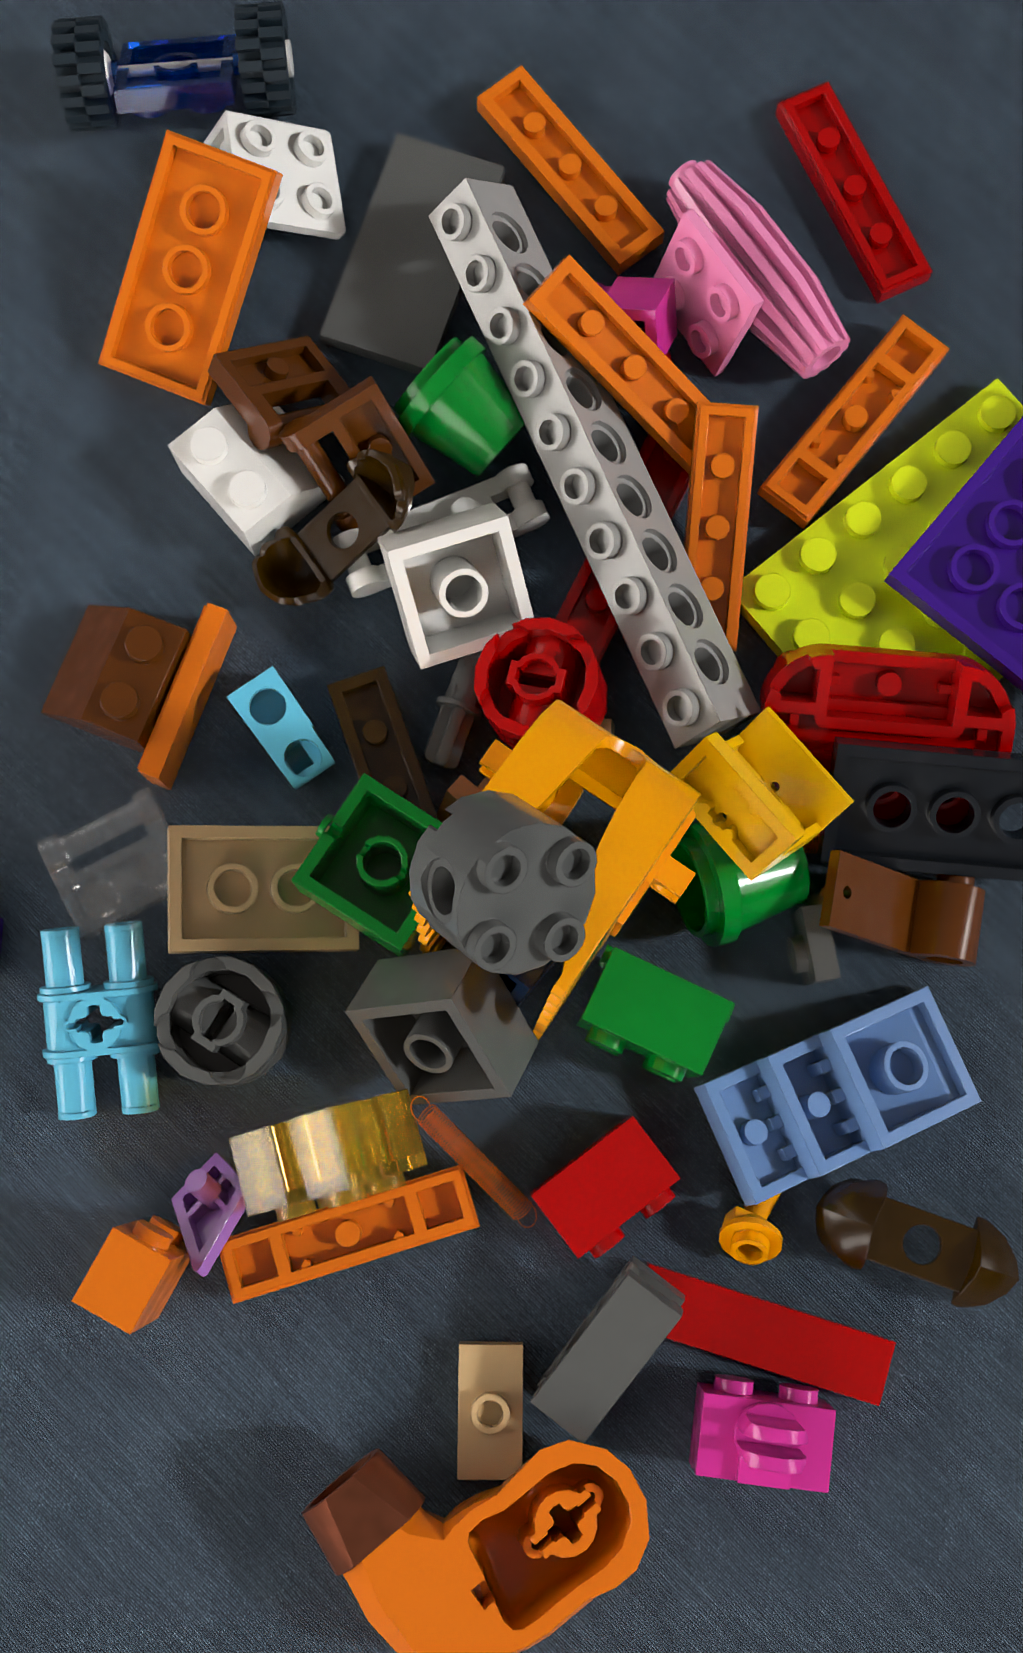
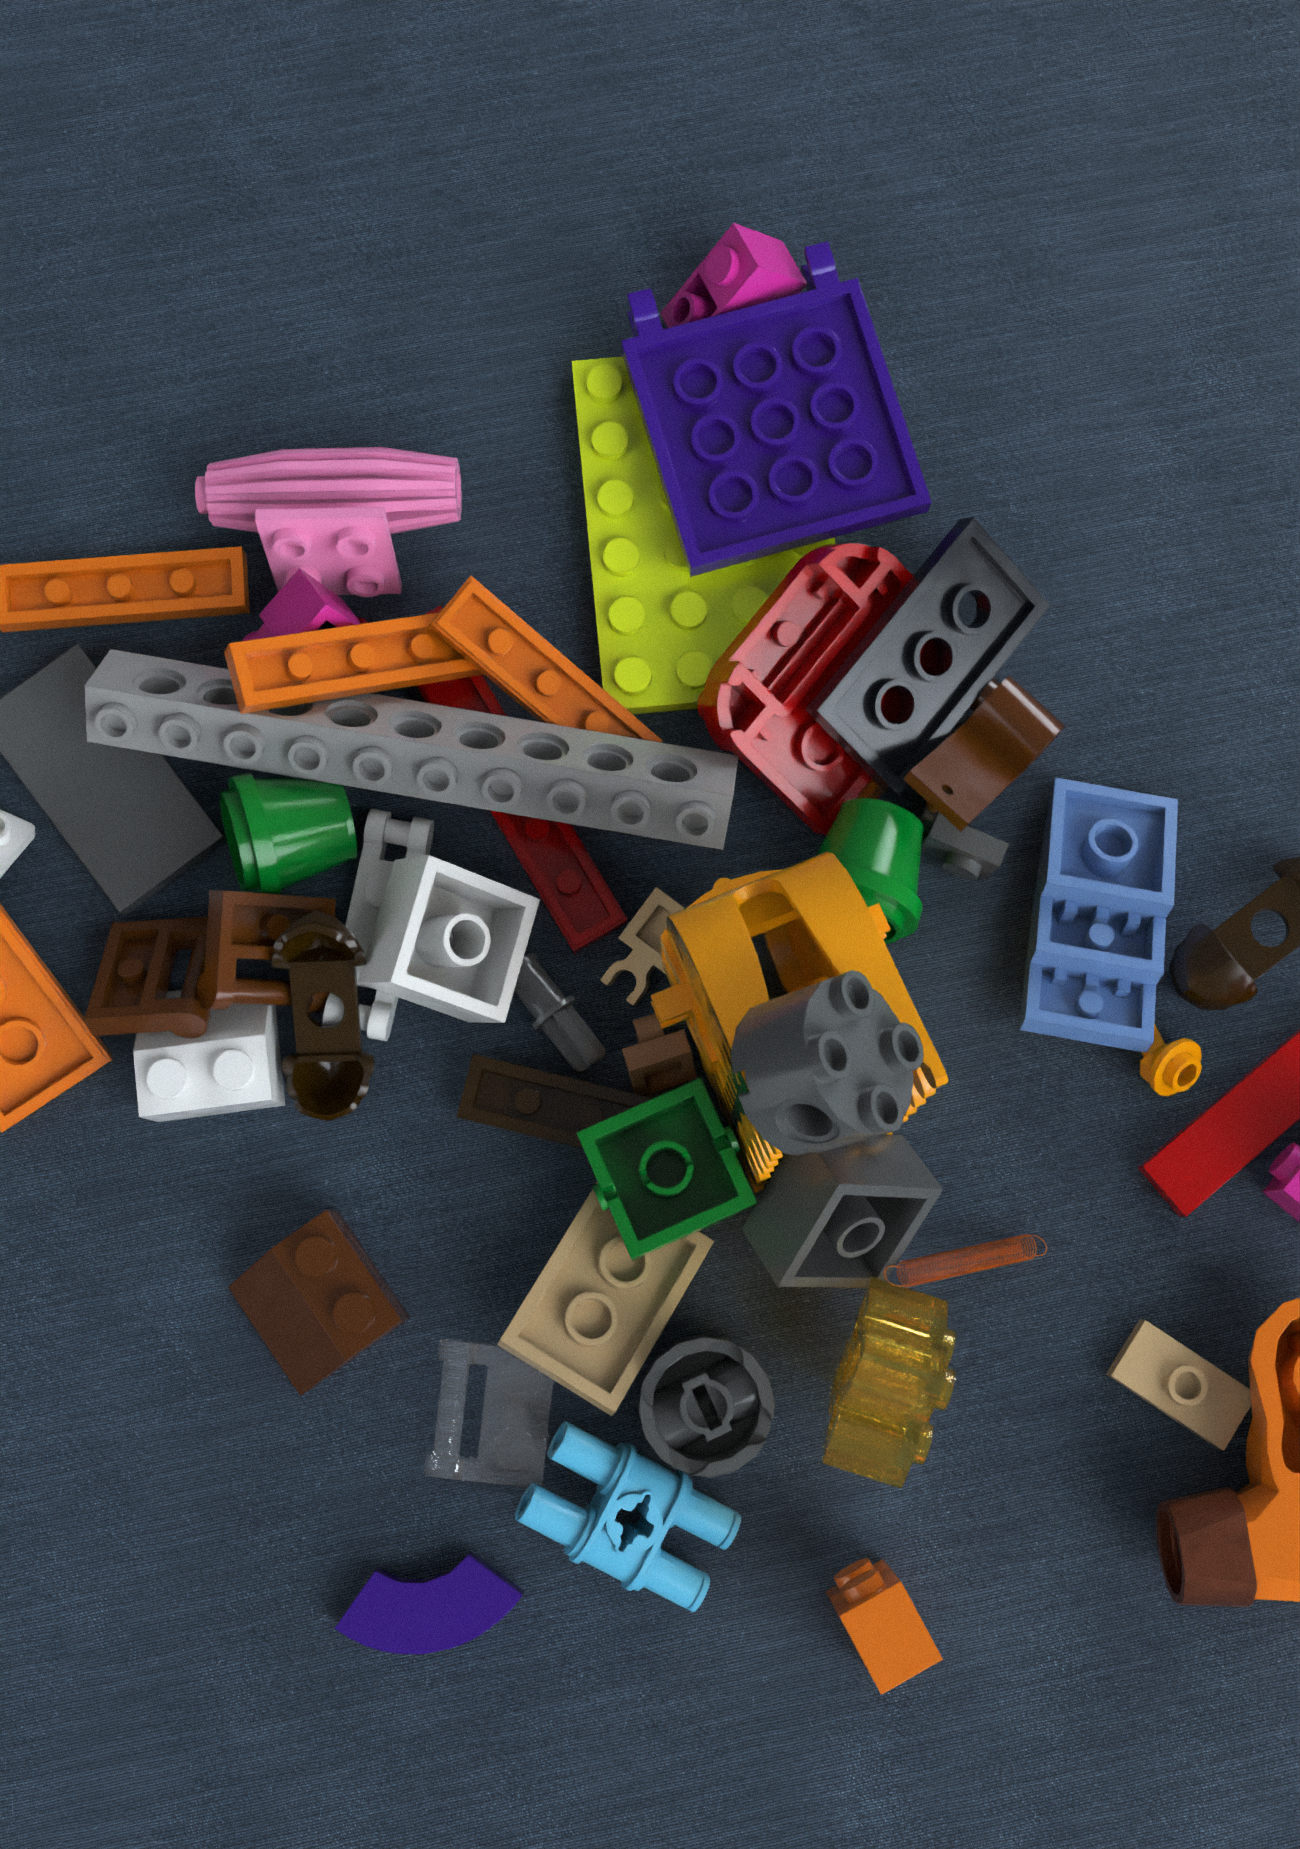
camera: 60 degrees left, 0 degrees up
orange tile [137,603,237,790] -> none
medium lavender piece [171,1152,256,1277] -> none
orange plate [220,1164,480,1304] -> none
medium azure leg [226,666,335,790] -> none
red brick [474,617,608,750] -> none
red brick [530,1115,681,1259] -> none
dark grey piece [530,1255,686,1443] -> none
green brick [576,944,735,1084] -> none
yellow panel [670,707,854,881] -> none
orange plate [757,314,950,529] -> none
red tile [775,81,933,304] -> none

